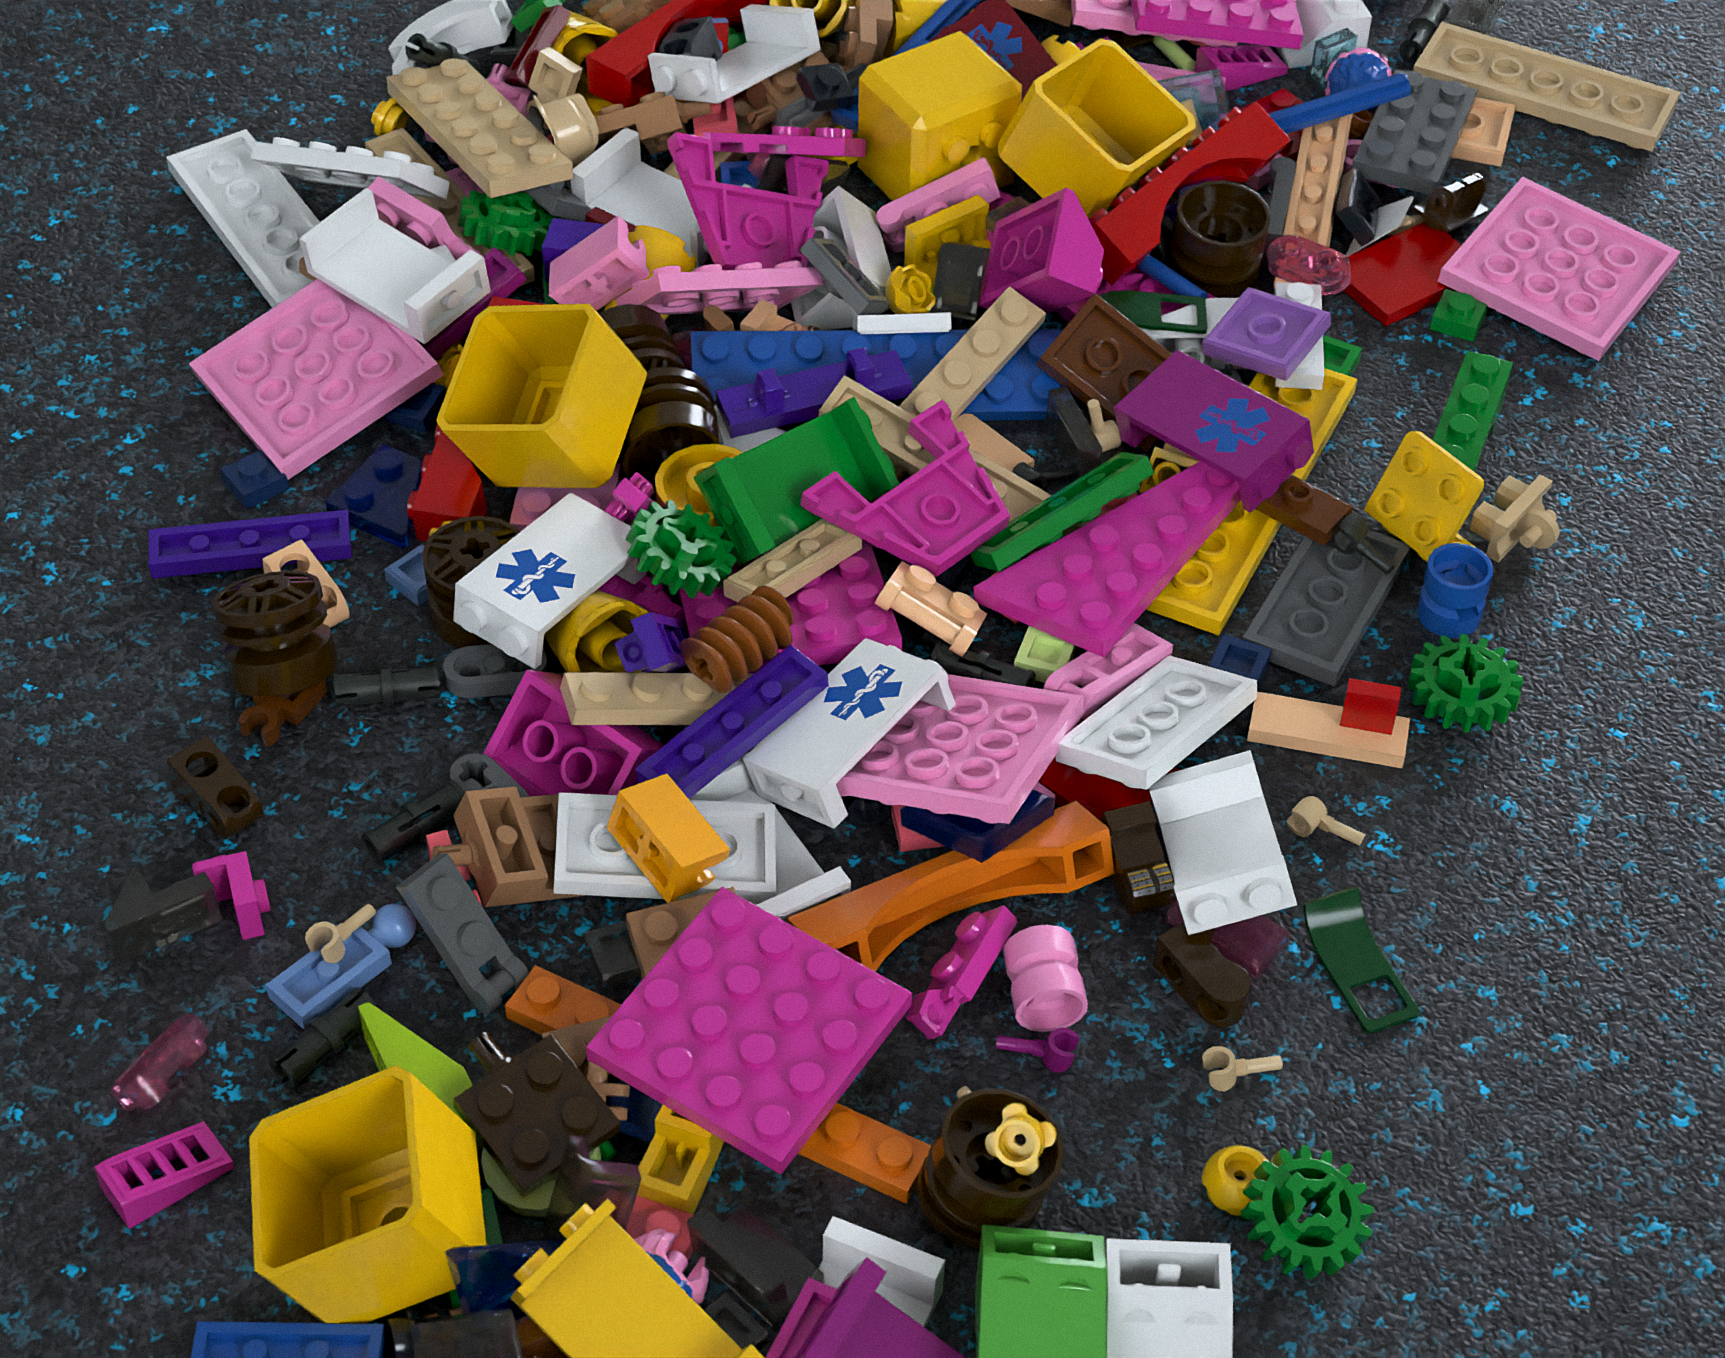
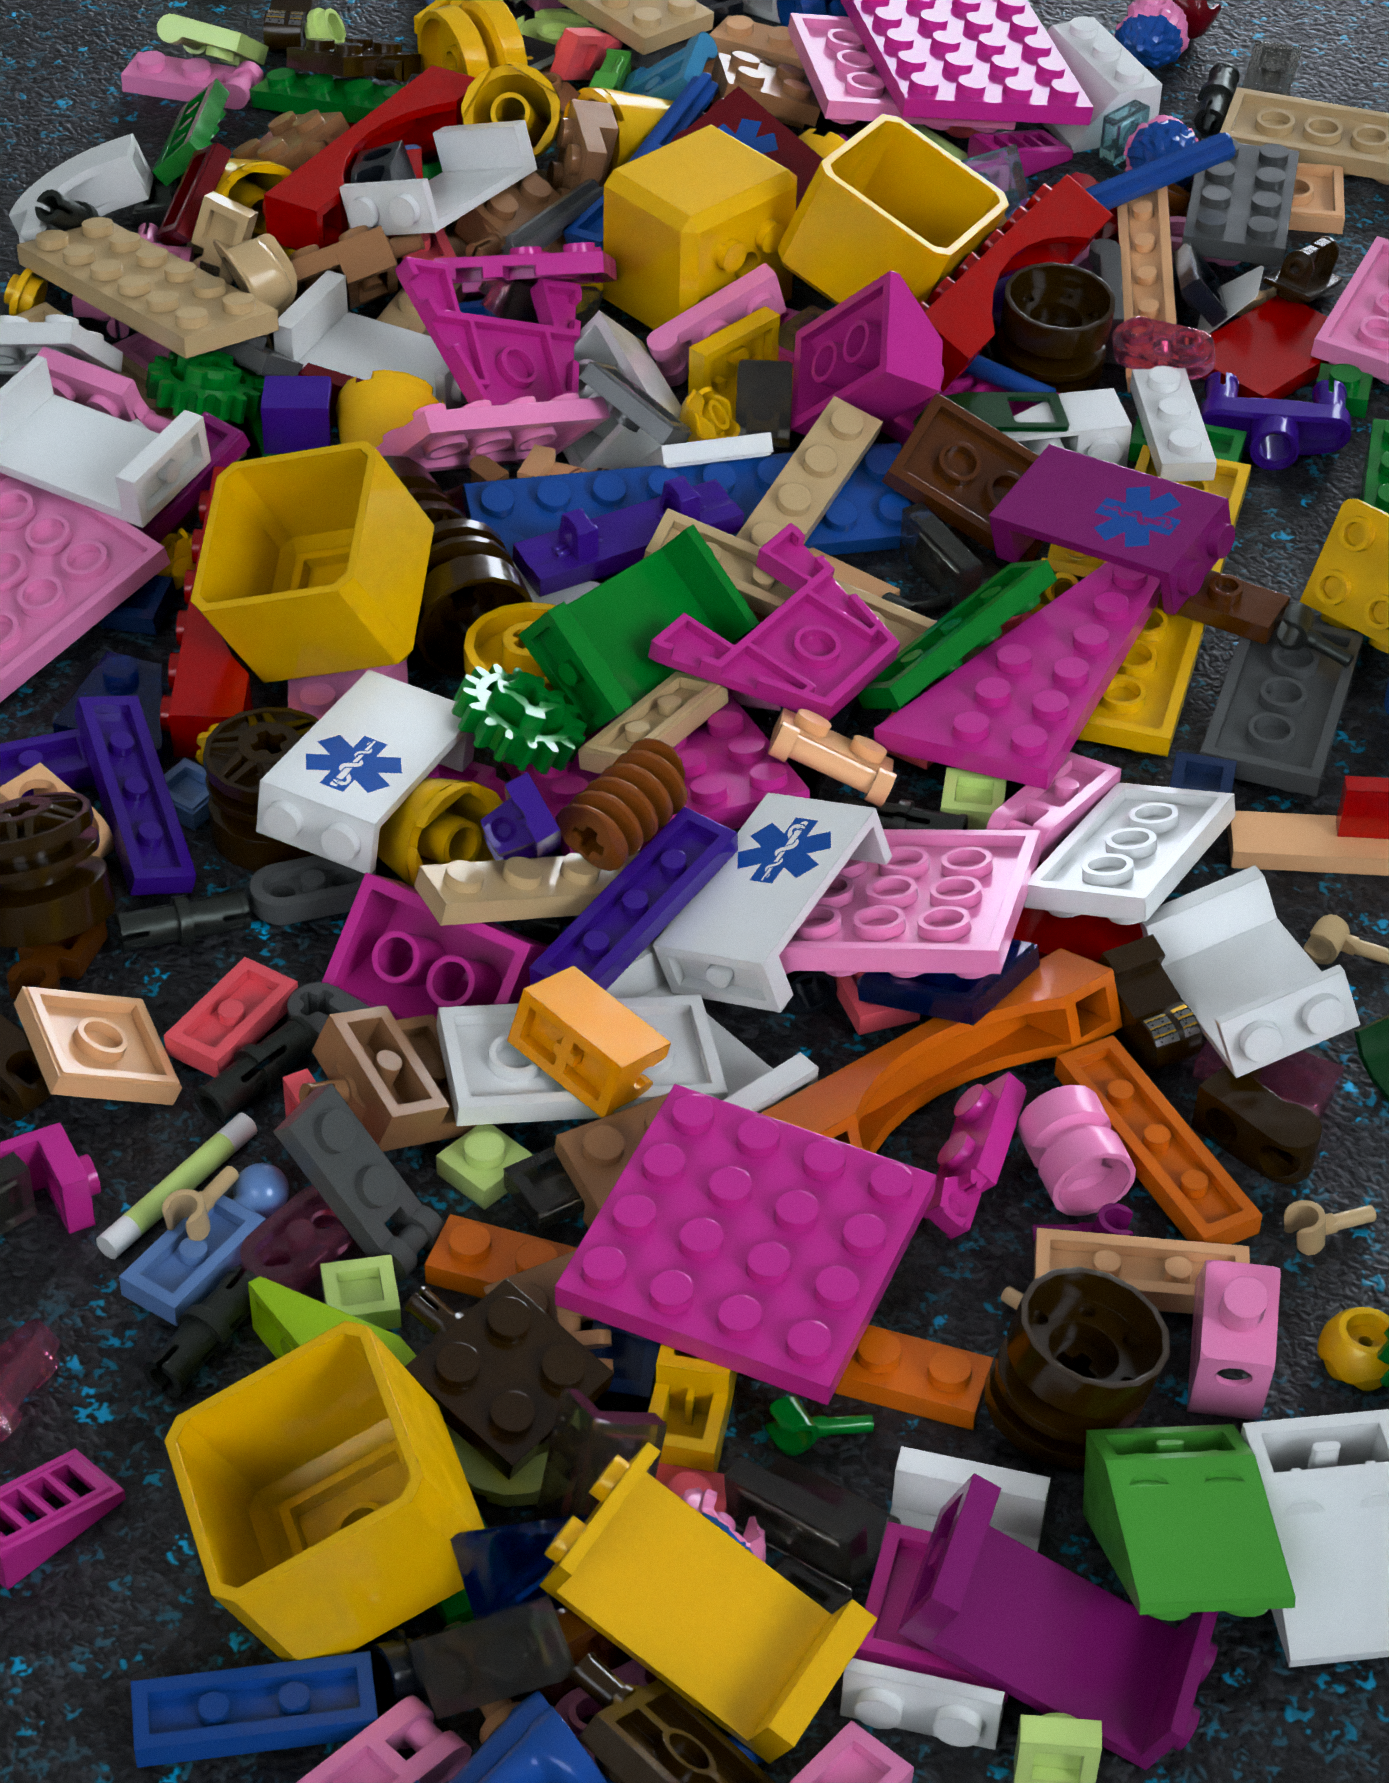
camera: 10 degrees left, 5 degrees down
bright pink hinge [549,215,649,311] -> none
dark pink hinge [605,472,656,526] -> none
black plate [796,63,855,112] -> none
yellow plate [985,1103,1056,1175] -> none
tan hand [1085,399,1121,453] -> none
medium lavender tile [1203,287,1331,381] -> none
none -> light nougat tile [14,986,182,1105]
none -> dark purple plate [74,695,197,896]
none -> yellowish green bar [96,1113,258,1259]
none -> coral plate [164,957,298,1078]
none -> clear pink plate [240,1185,355,1291]
none -> yellowish green plate [320,1254,402,1329]
none -> yellowish green plate [436,1124,534,1210]
none -> green hand [765,1396,874,1456]
none -> light nougat plate [1033,1228,1250,1314]
none -> orange plate [1054,1035,1263,1245]
none -> bright pink torso [1187,1260,1281,1420]
none -> dark purple connector [1200,372,1351,471]

